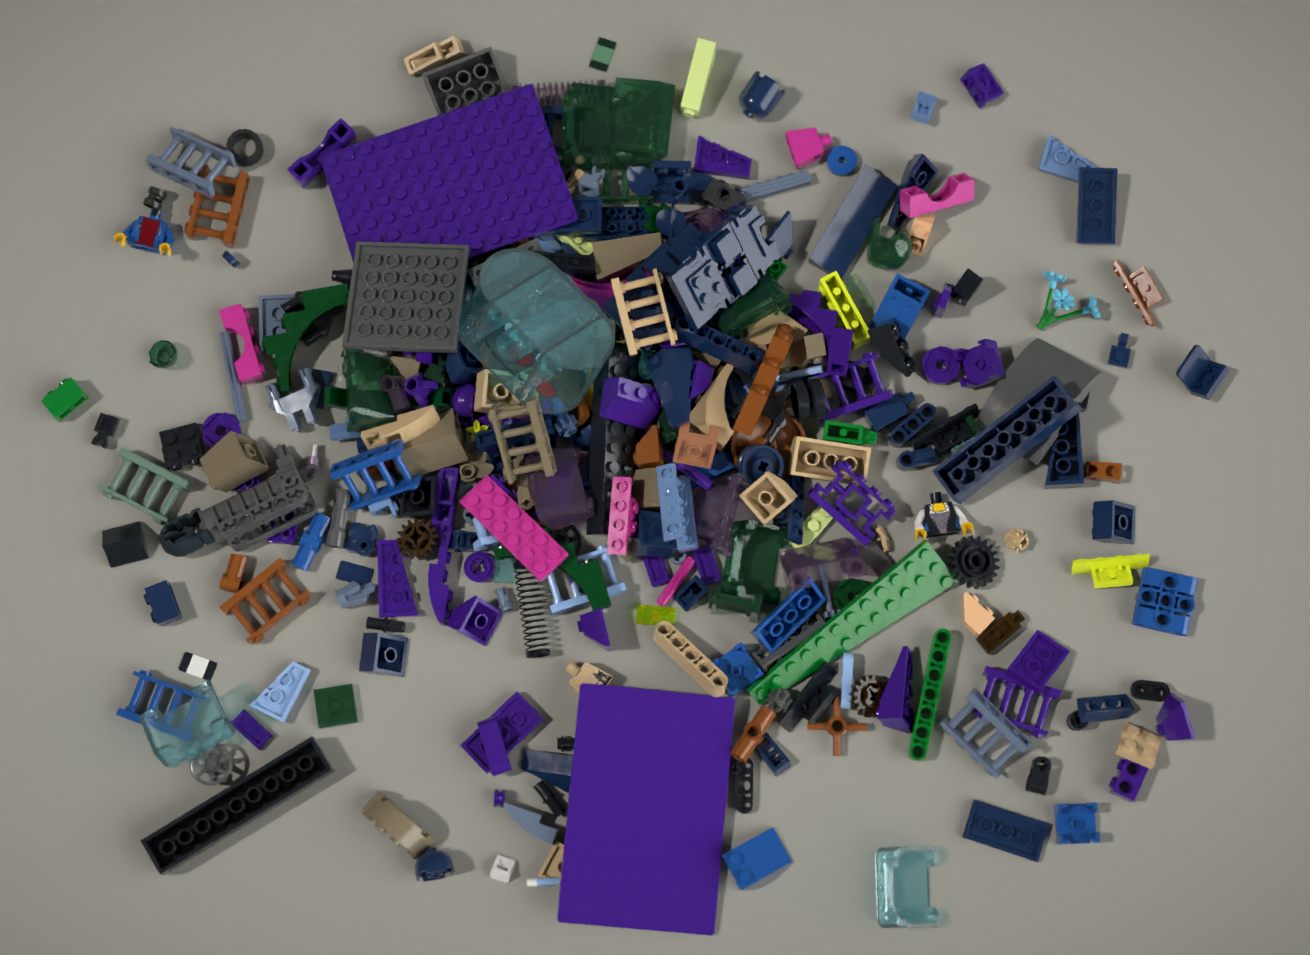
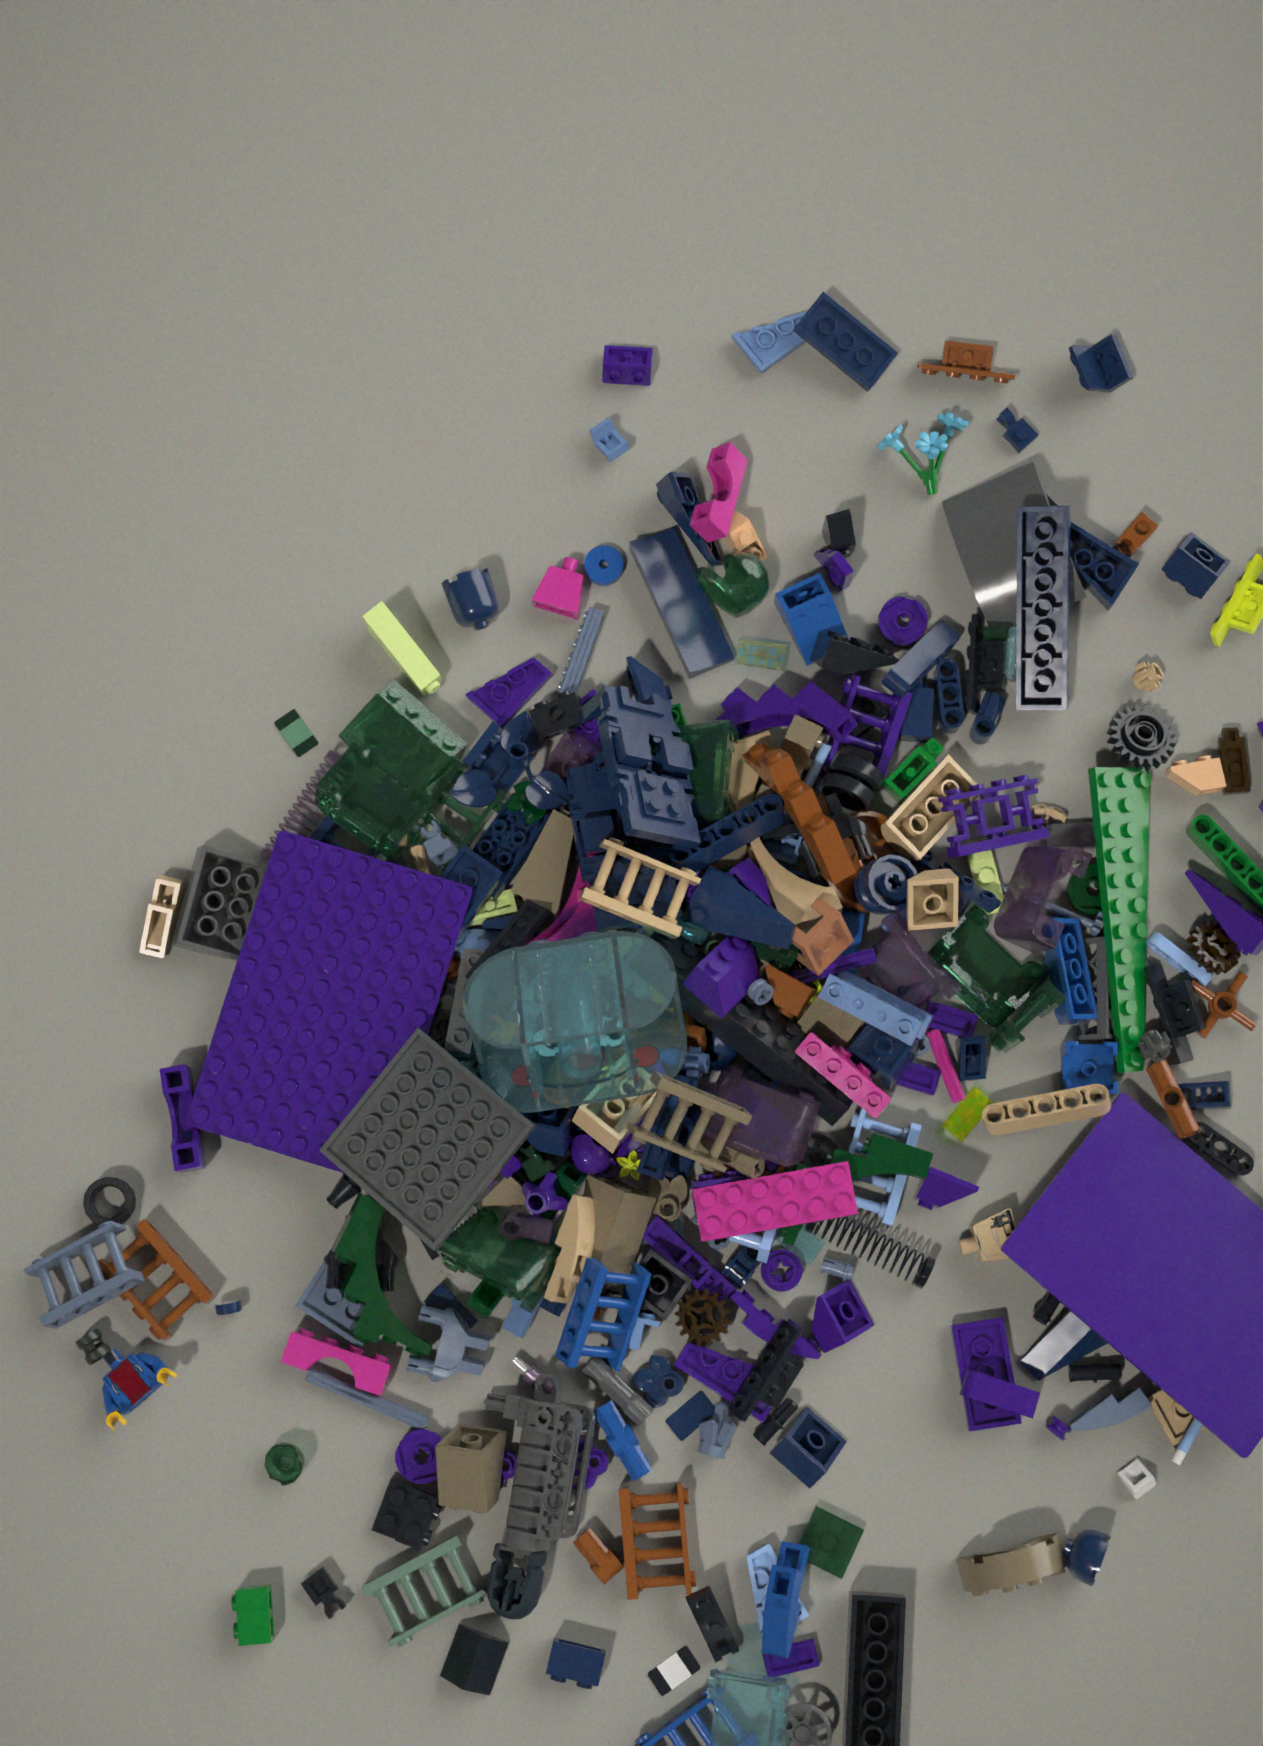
camera: 55 degrees left, 0 degrees up
neon yellow brick [817,271,871,350] -> none
torso [914,492,974,541] -> none
dark purple panel [953,339,1005,389] -> none
none -> black plate [685,1585,740,1663]
none -> black bracket [728,1320,804,1422]
none -> sand blue bush [747,979,774,1005]
none -> blue slope [762,1541,810,1659]
none -> dark blue beam [881,620,962,699]

